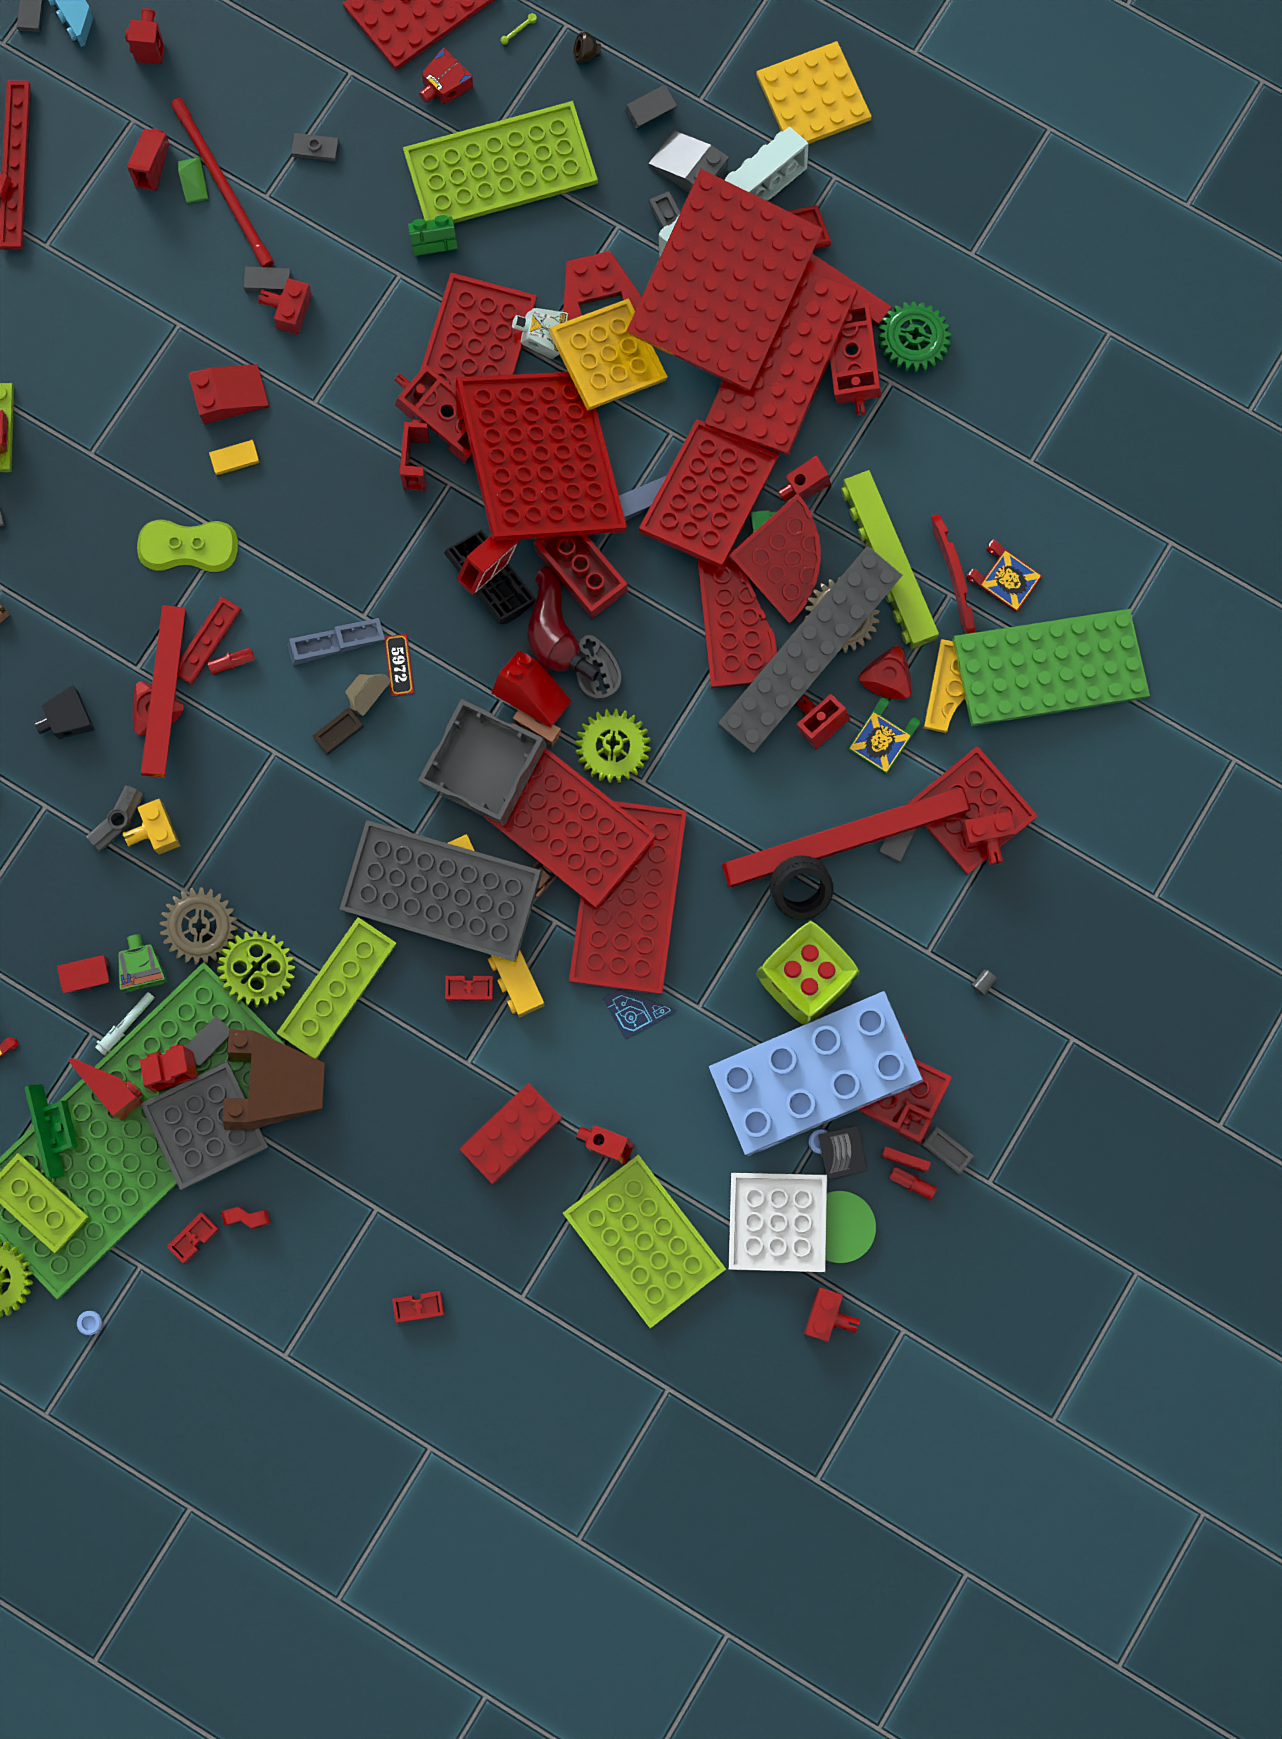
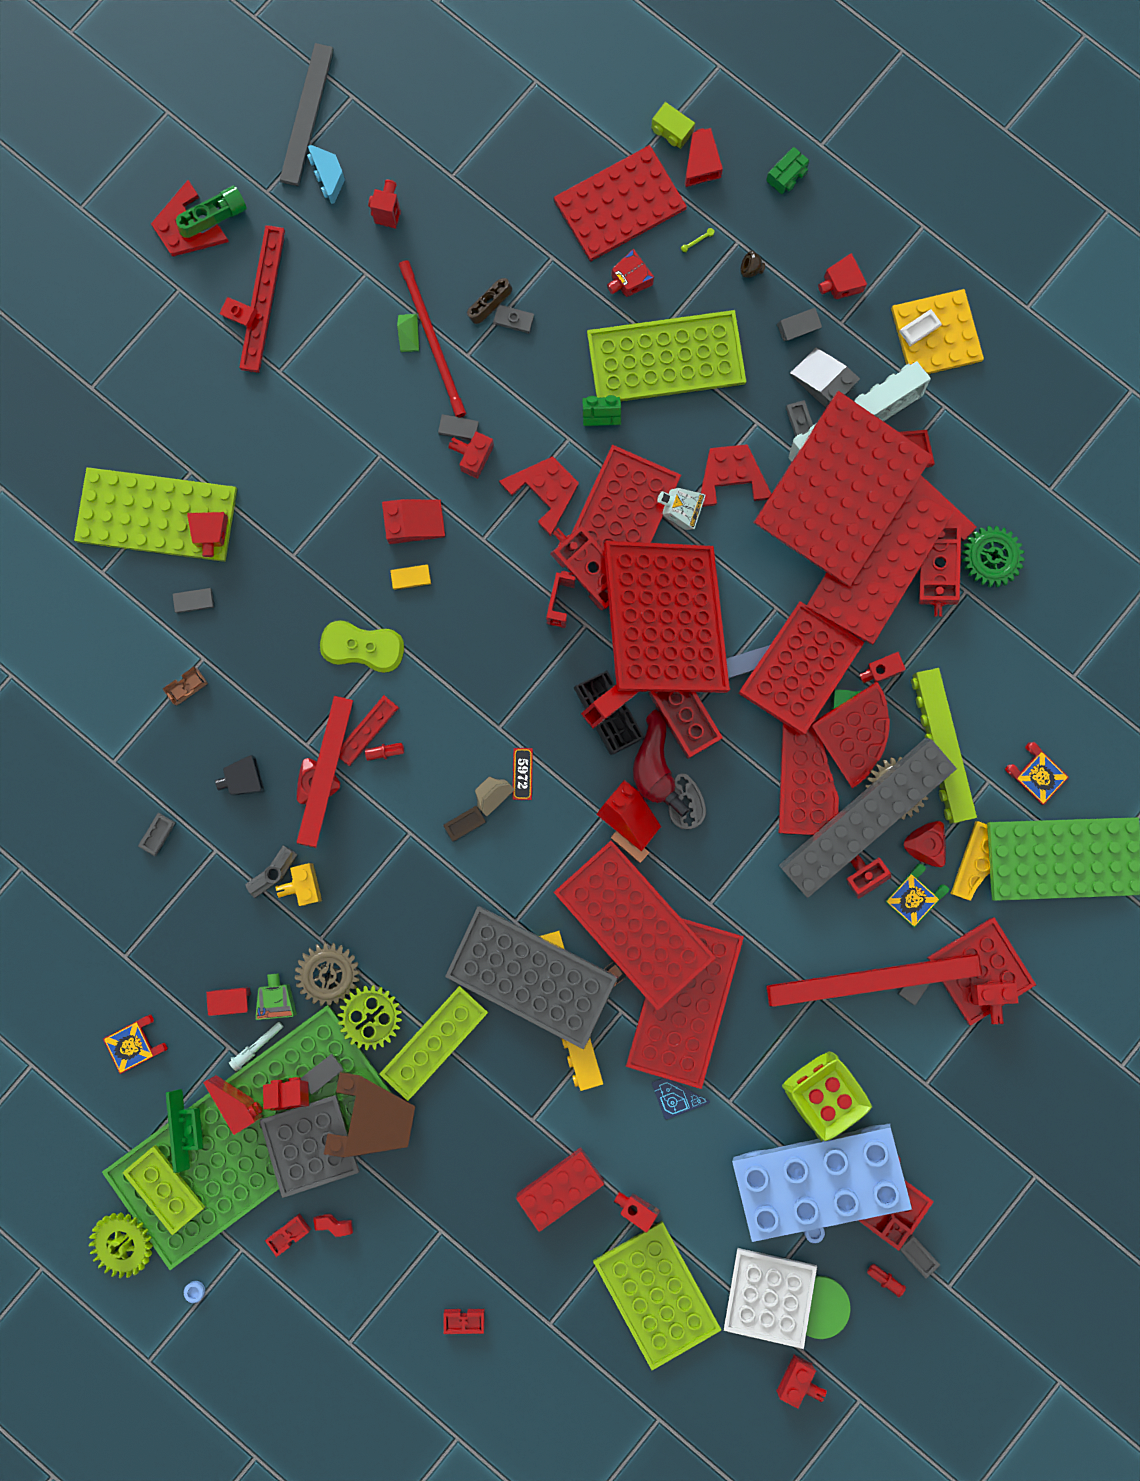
camera: 10 degrees right, 5 degrees up
red slope [127,129,169,191] -> none
sand blue slope [287,618,385,666] -> none
dark grey tile [418,699,547,826] -> none
red piece [445,976,493,1002] -> none
yellow plate [548,298,668,411] -> none
lime gear [575,709,651,783] -> none
black tyre [770,855,834,920] -> none
black sticker [818,1126,867,1179] -> none
red tile [881,1147,931,1172] -> none
red tile [931,514,975,634] -> none
dark grey hinge [971,969,997,996] -> none
none -> dark brown beam [467,278,512,324]
none -> red wing [499,456,579,536]
none -> red torso [818,253,867,299]
none -> white tile [899,309,942,346]

